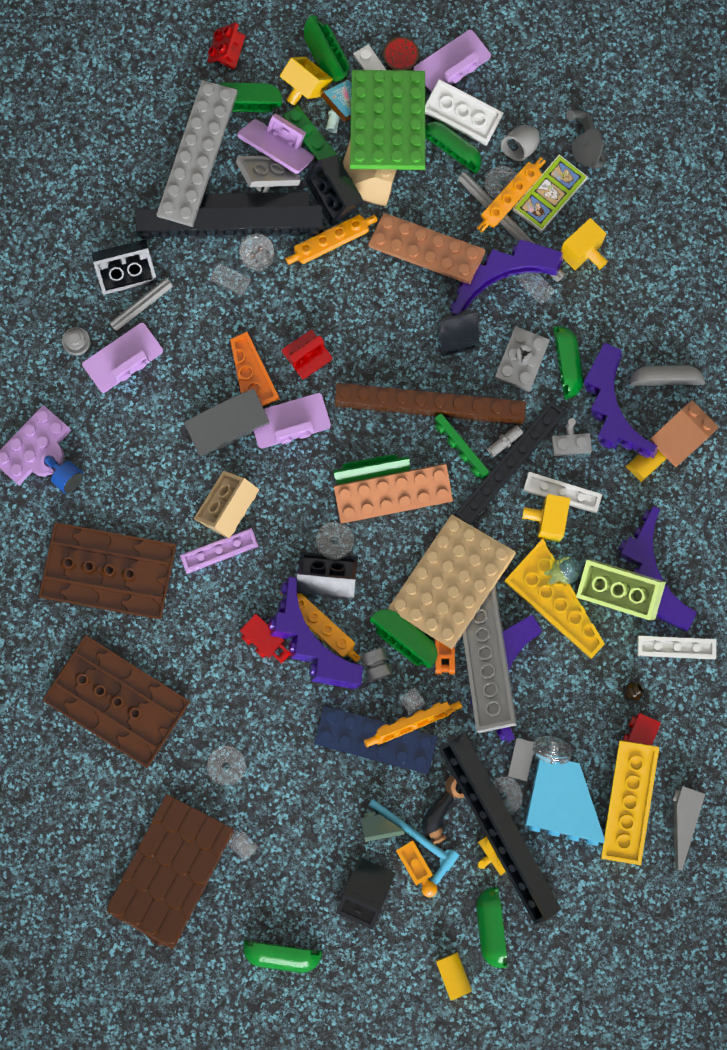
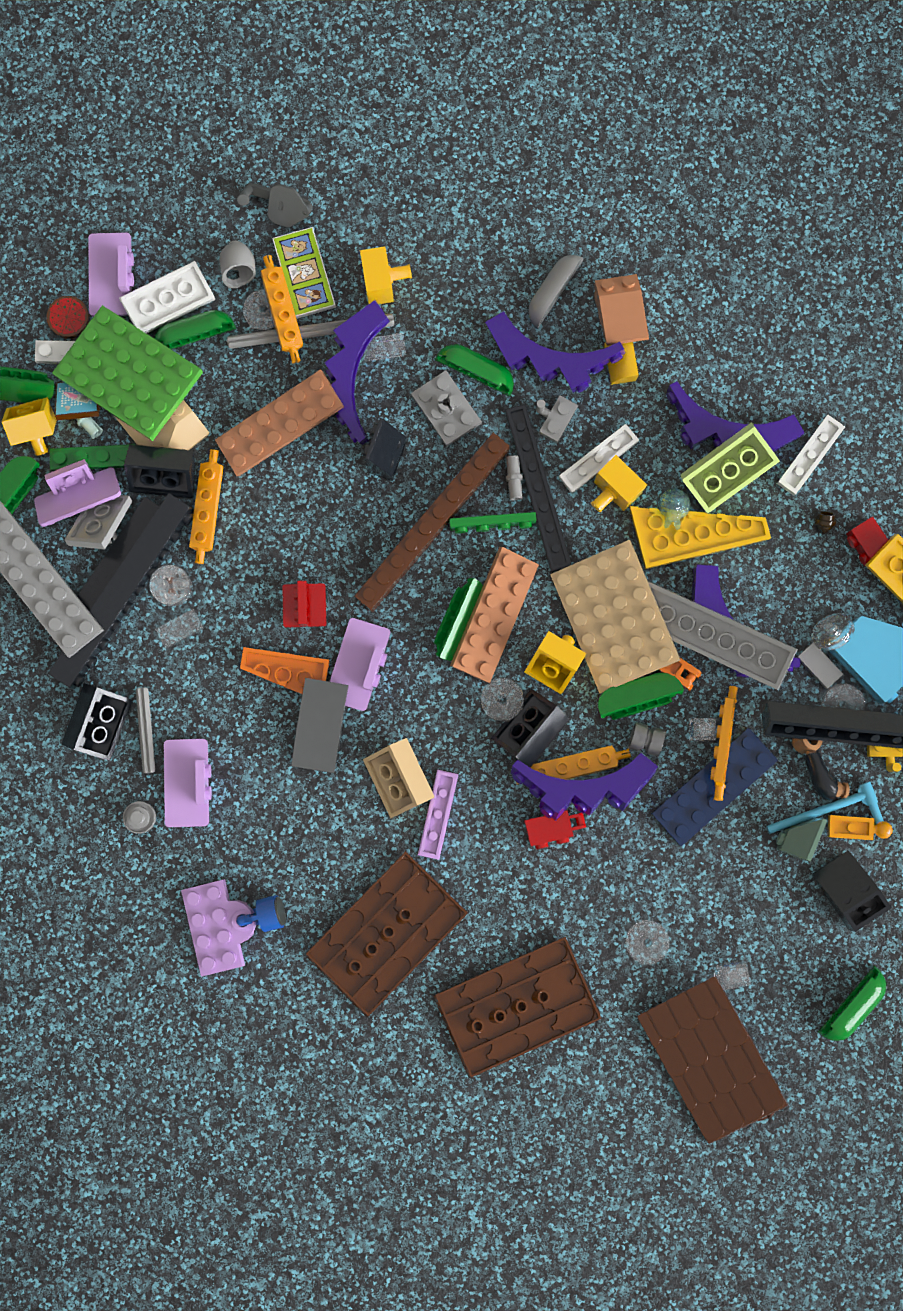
camera: 55 degrees left, 5 degrees up
none -> yellow brick [524,631,586,694]

